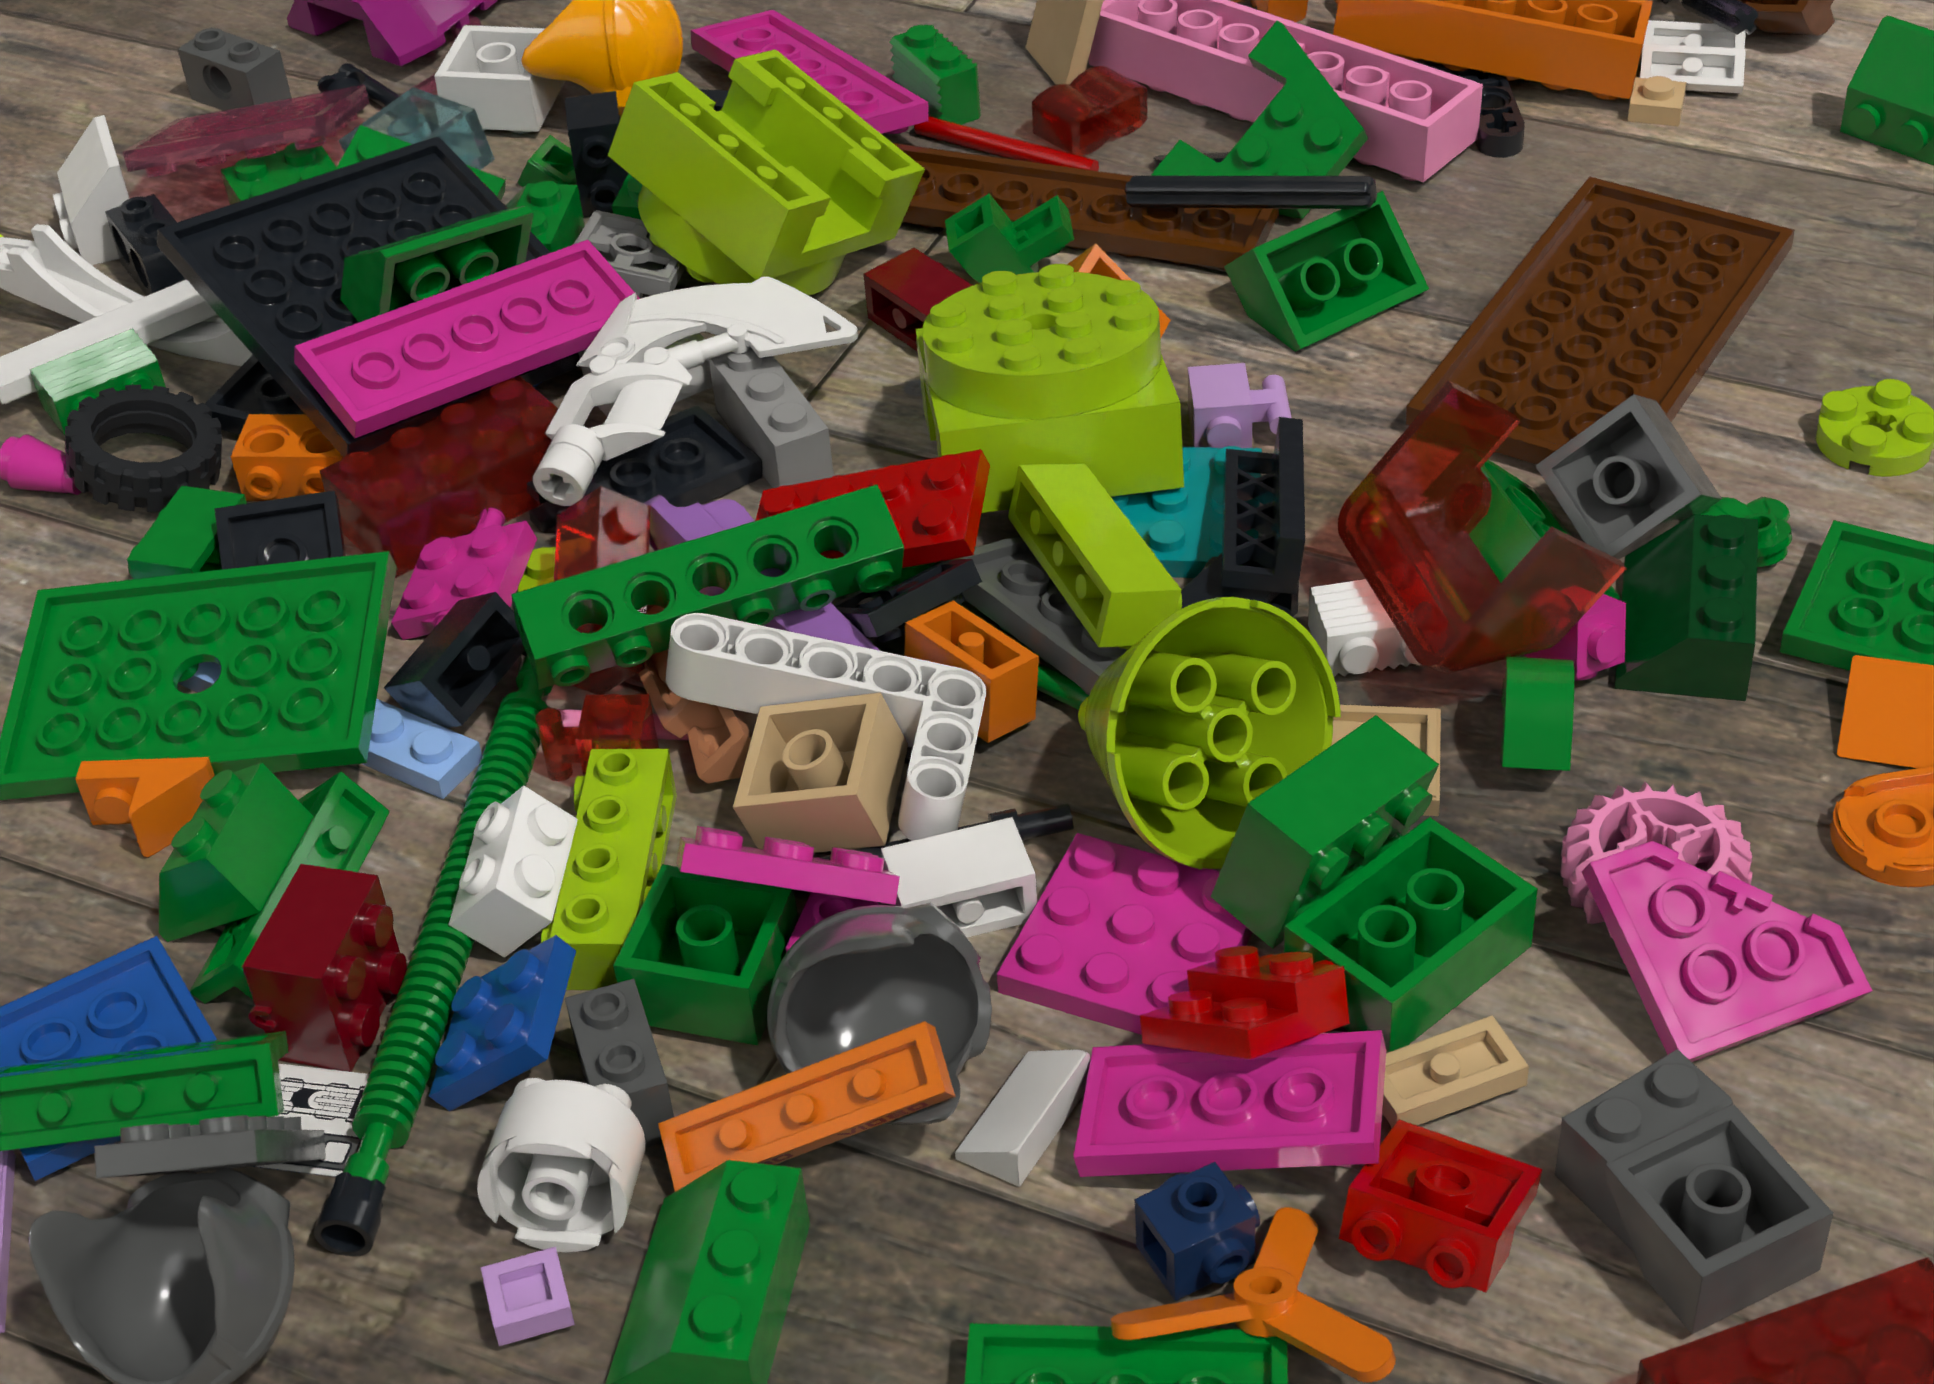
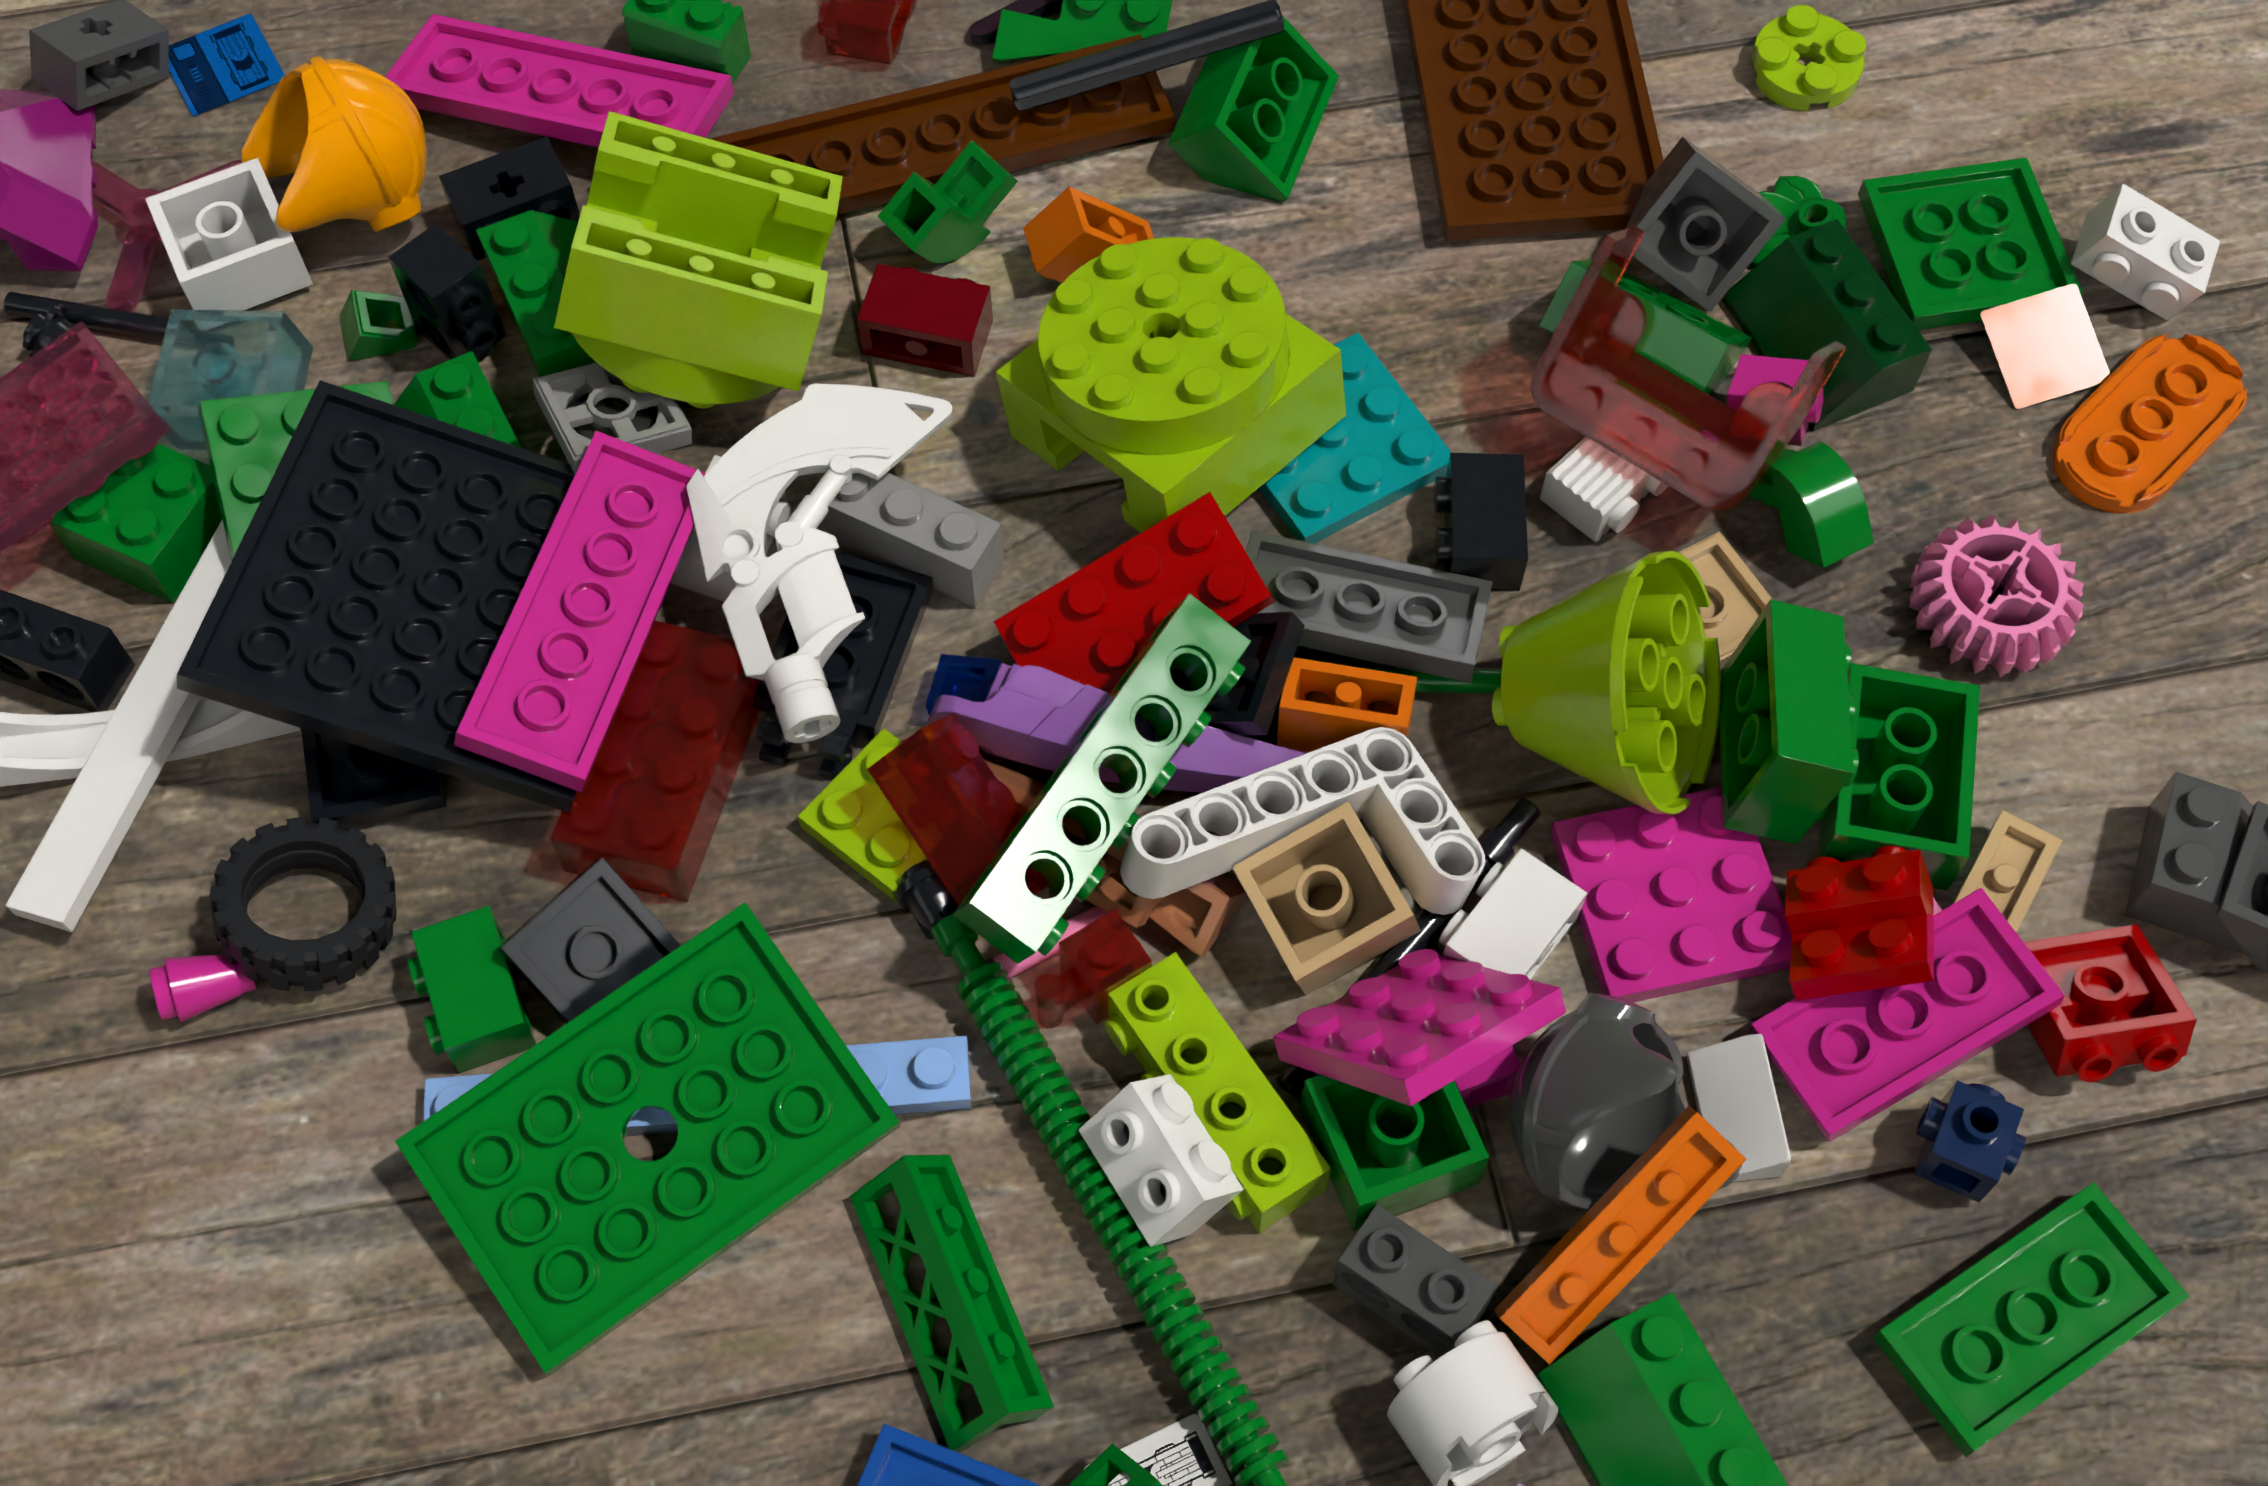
camera: 40 degrees left, 20 degrees up
brick [30,328,166,436] -> none
orange slope [75,757,215,857] -> none
green slope [159,762,314,942] -> none
orange brick [230,414,370,502] -> none
dark red brick [242,864,407,1072] -> none
green slope [340,205,534,322] -> none
black brick [384,592,525,728] -> none
dark pink plate [391,508,537,640] -> none
blue plate [429,935,576,1111] -> none
red bar [914,116,1099,171] -> none
lime brick [1008,463,1182,649] -> none
orange piece [1111,1207,1396,1382] -> none
lavender brick [1188,363,1292,448] -> none
black fence [1221,417,1305,594] -> none
dark pink plate [1581,841,1873,1062] -> none

